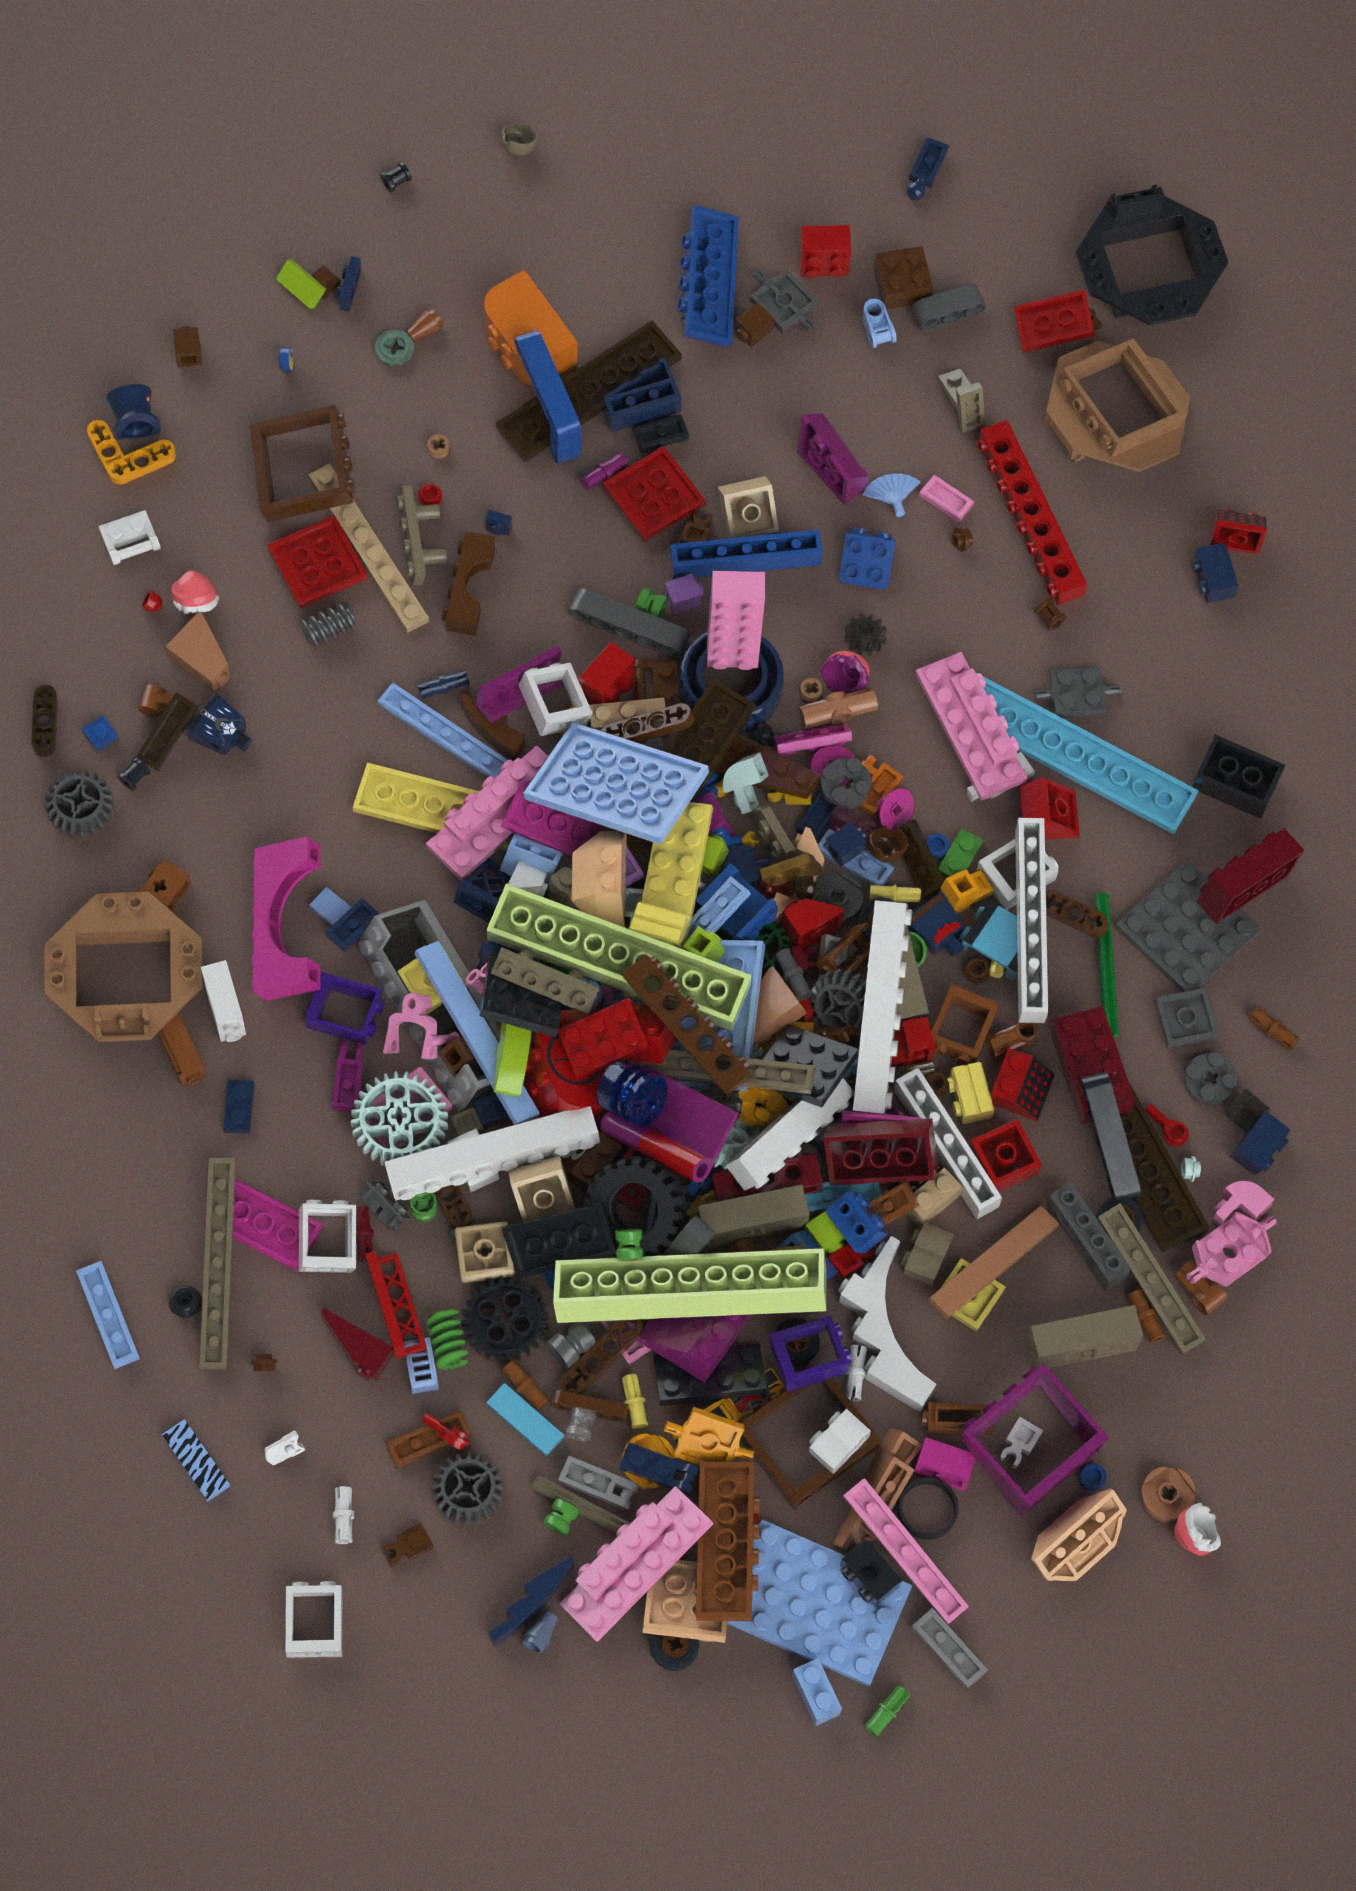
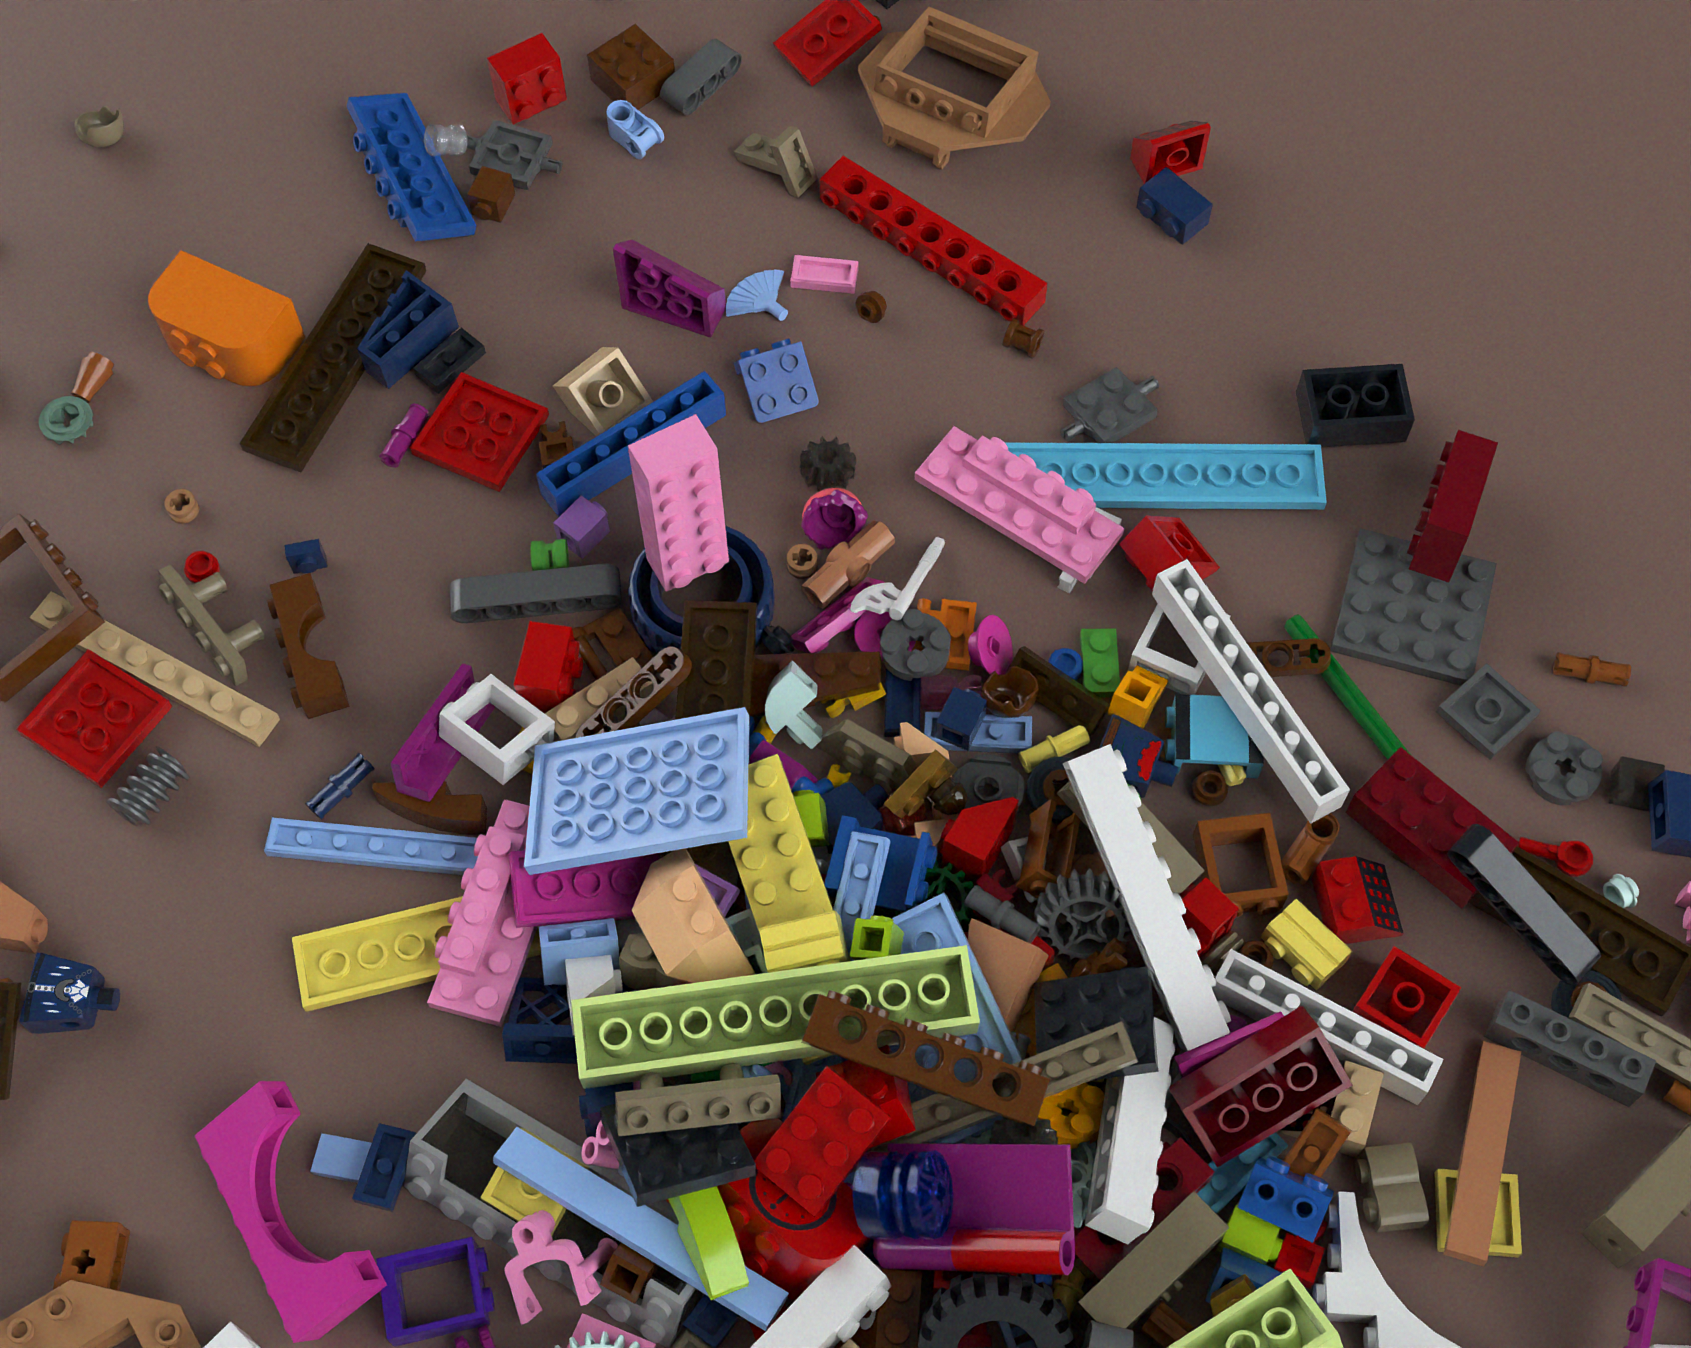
camera: 25 degrees left, 5 degrees down
blue beam [514,330,582,464] -> none
none -> clear wheel [424,124,467,156]
none -> white piece [850,537,945,620]

